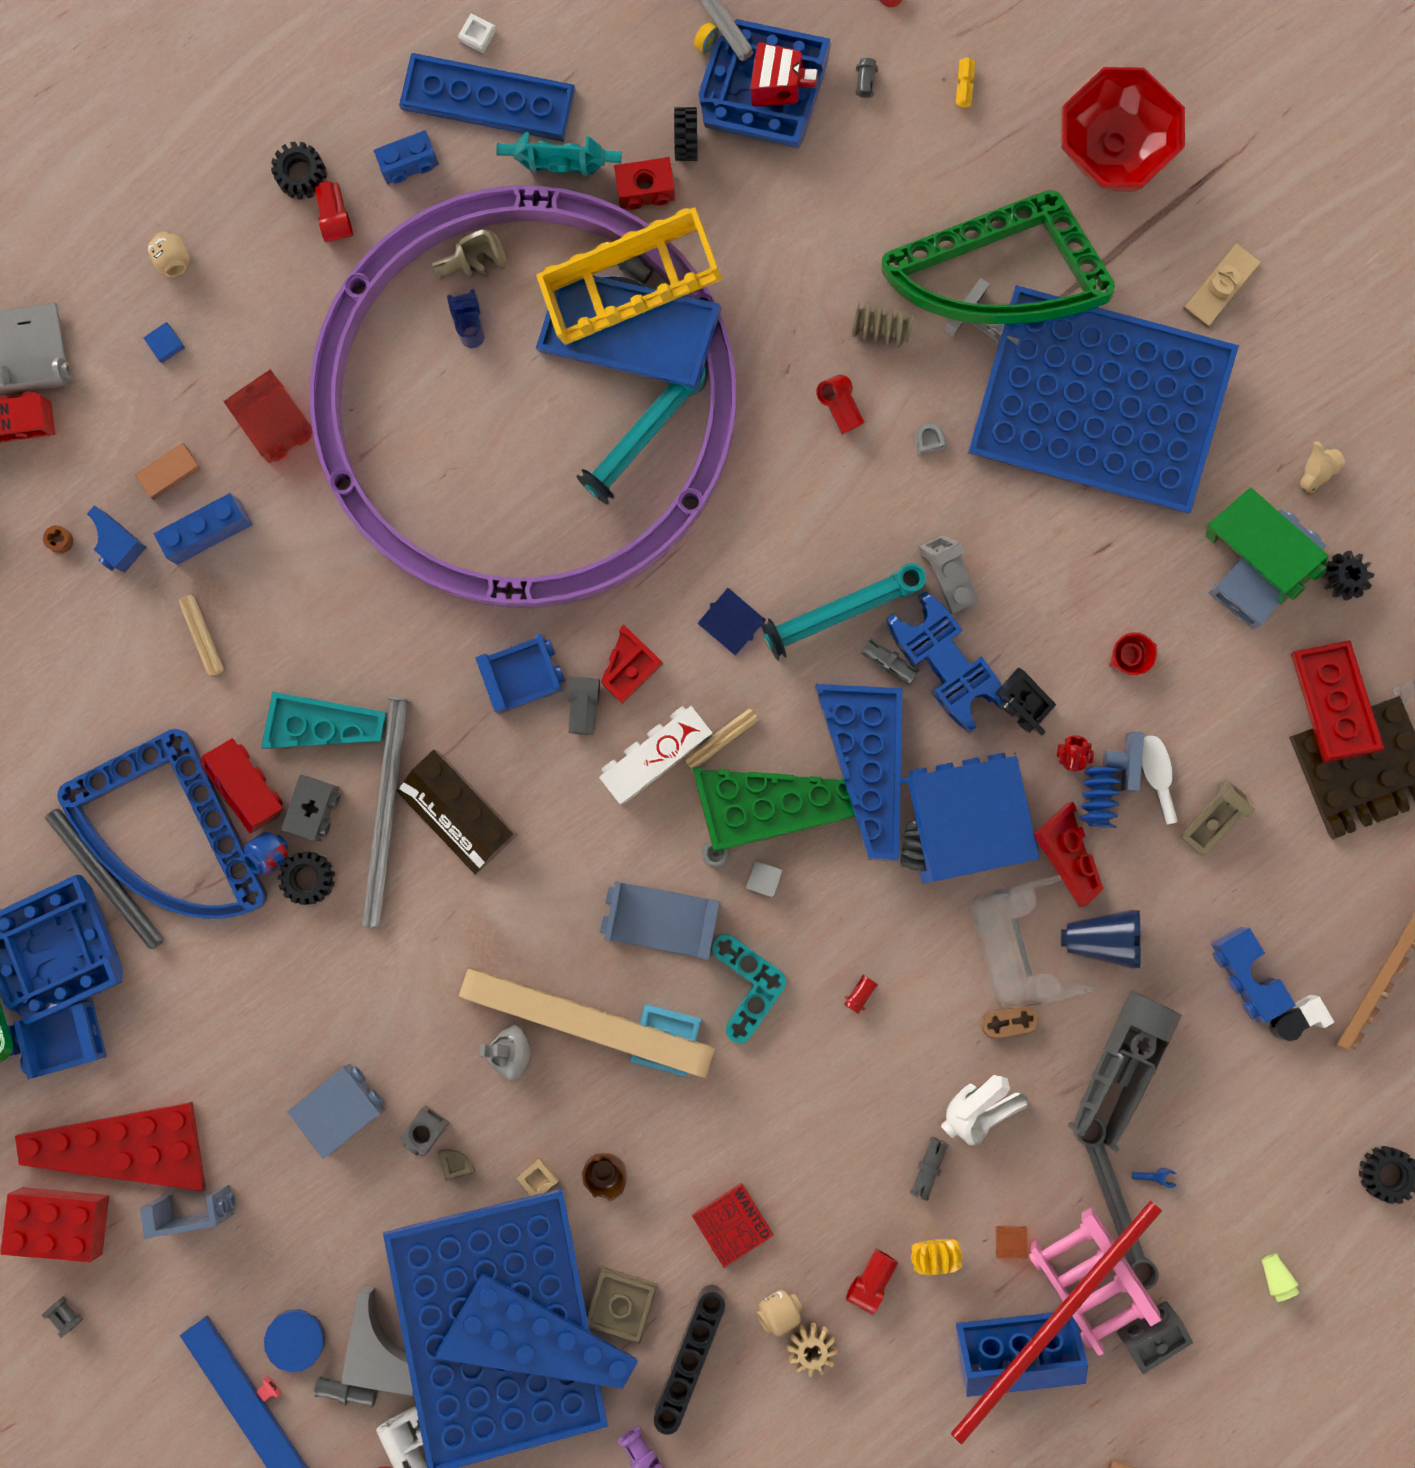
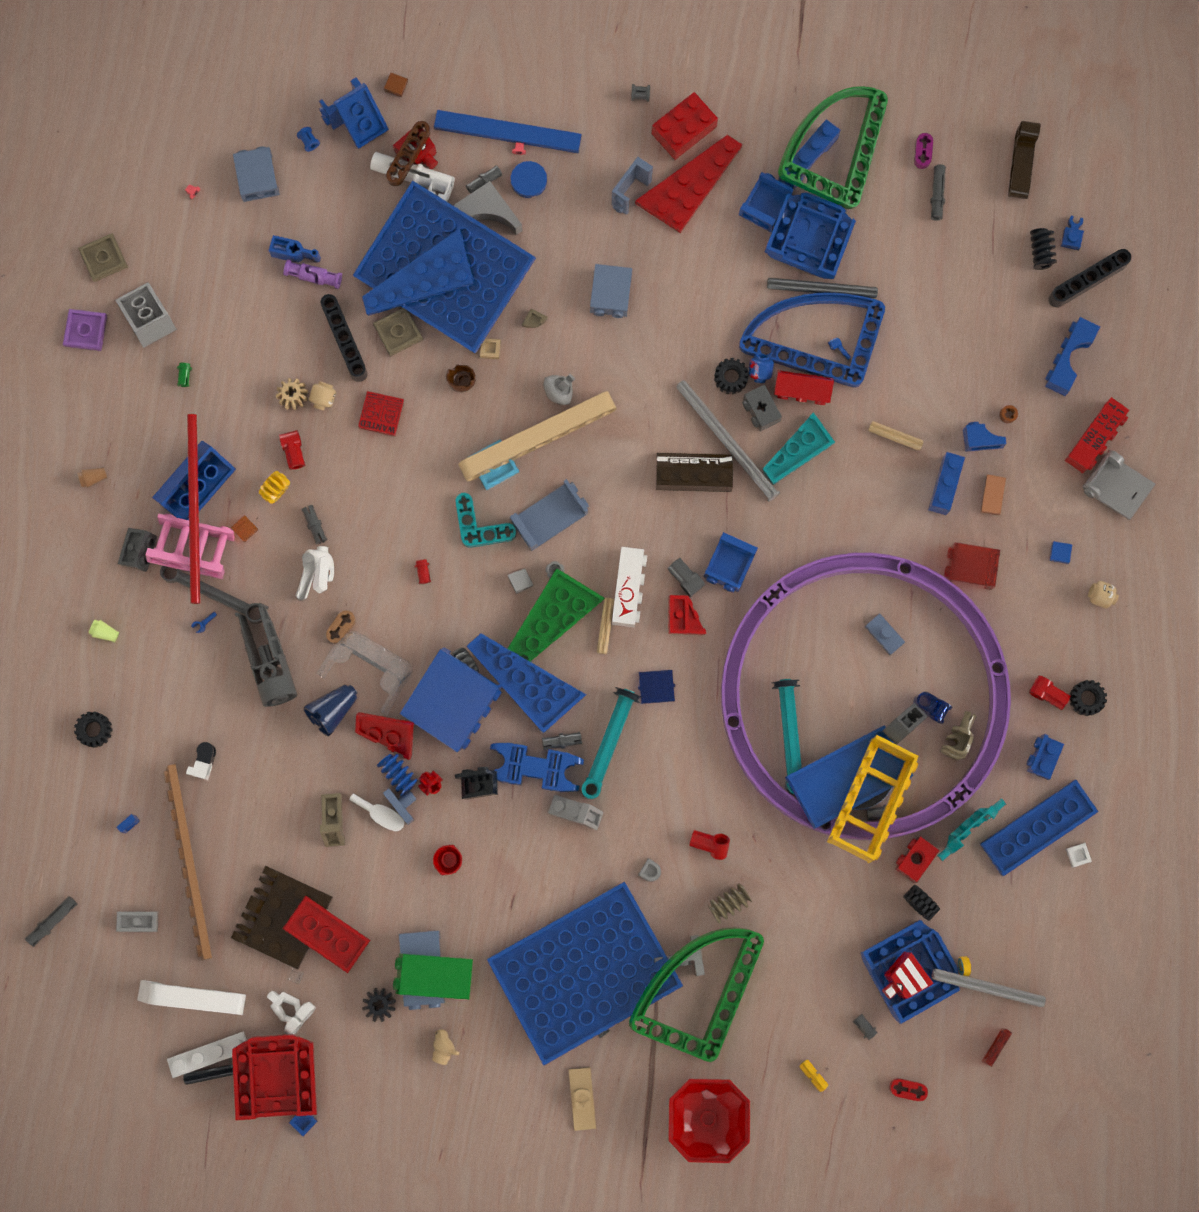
camera: 130 degrees right, 5 degrees down
flat silver brick [400,1105,449,1156] -> none
blue arch [1211,927,1296,1023] -> none
none -> blue hand [828,338,851,360]
none -> sand blue tile [865,614,905,655]
none -> dark grey brick [883,702,928,745]

